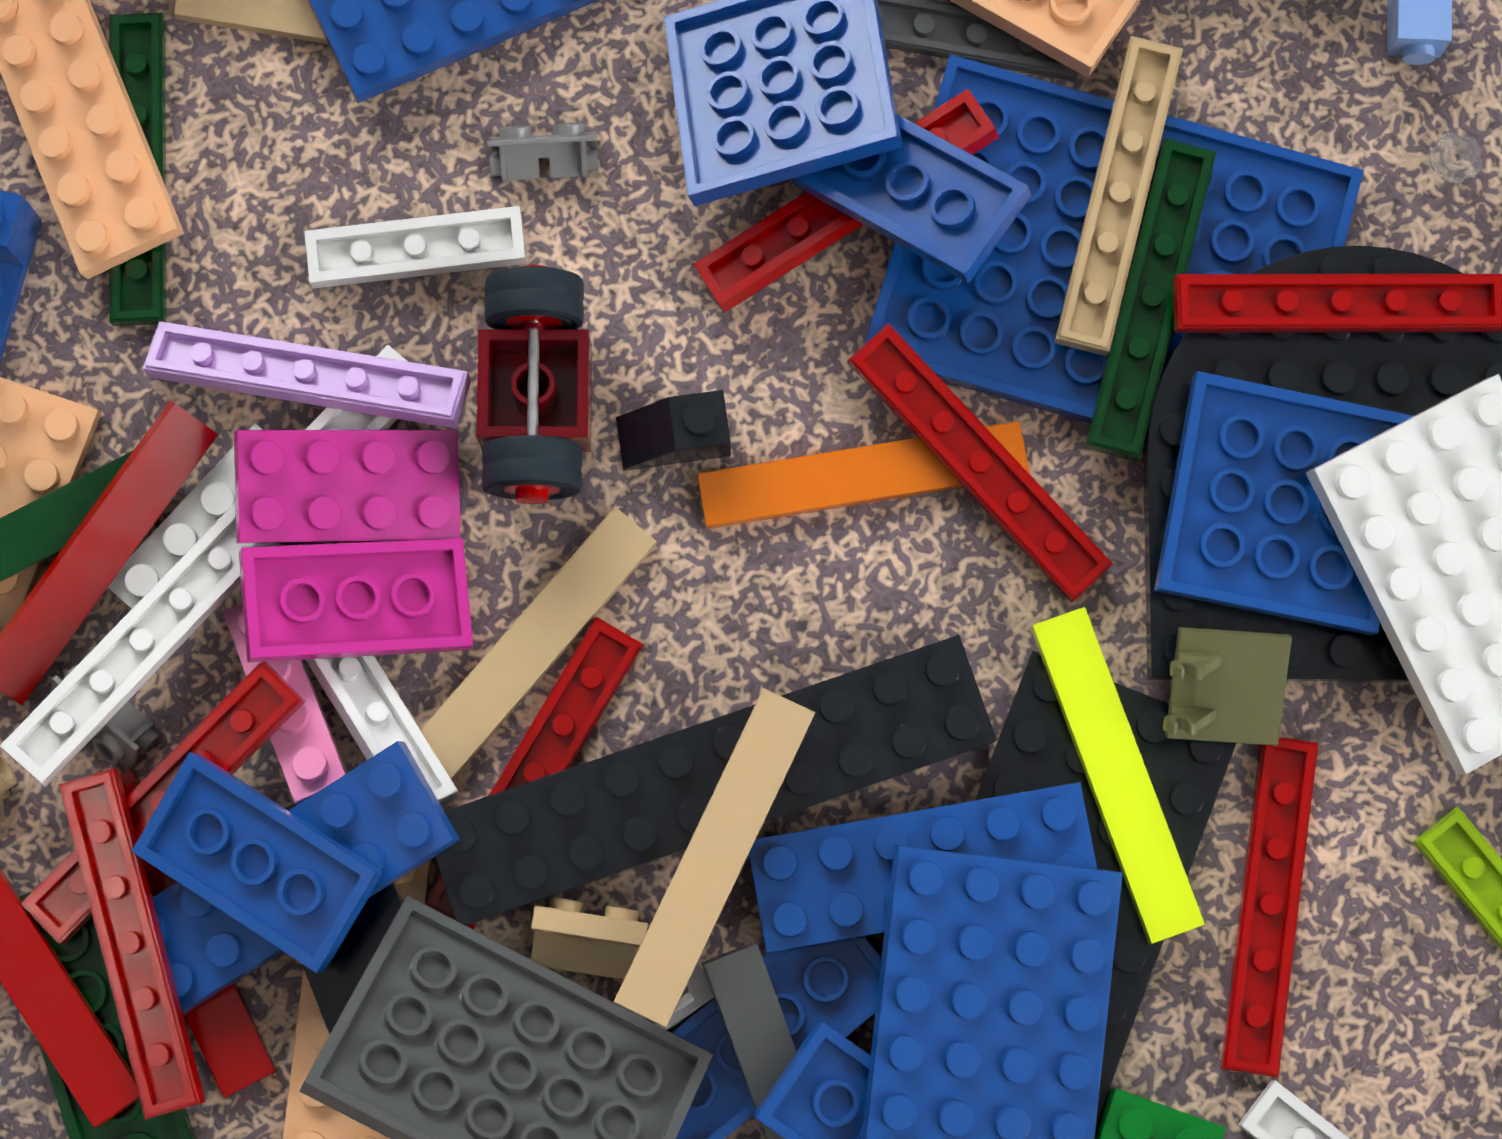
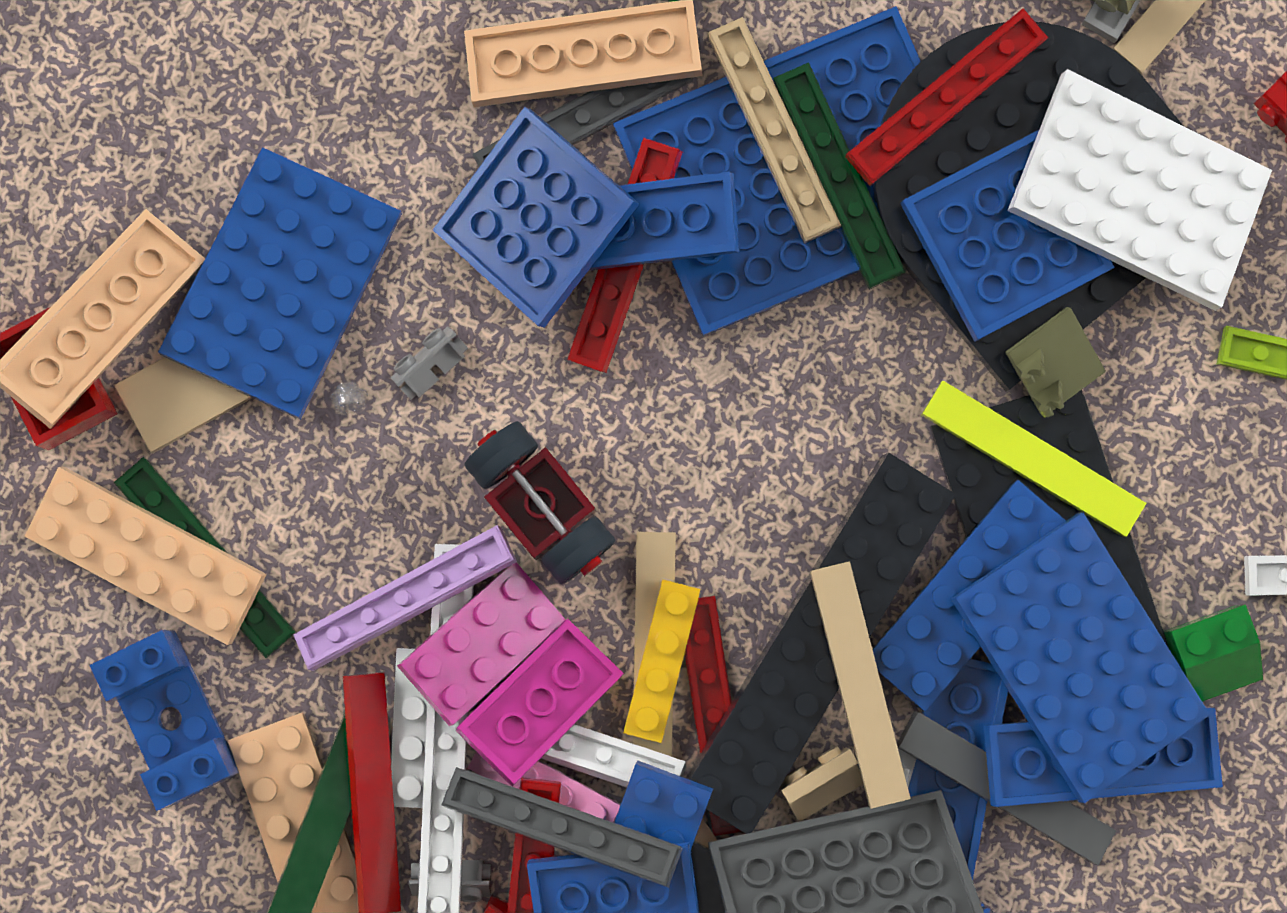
camera: 35 degrees left, 5 degrees up
white plate [304,206,527,289] -> none
black slope [616,390,731,471] -> none
orange tile [697,421,1030,529] -> none
red tile [847,323,1113,603] -> none
red tile [1220,737,1319,1078] -> none
none -> clear plate [329,382,368,415]
none -> dark grey tile [441,767,683,888]
none -> yellow plate [623,579,701,743]

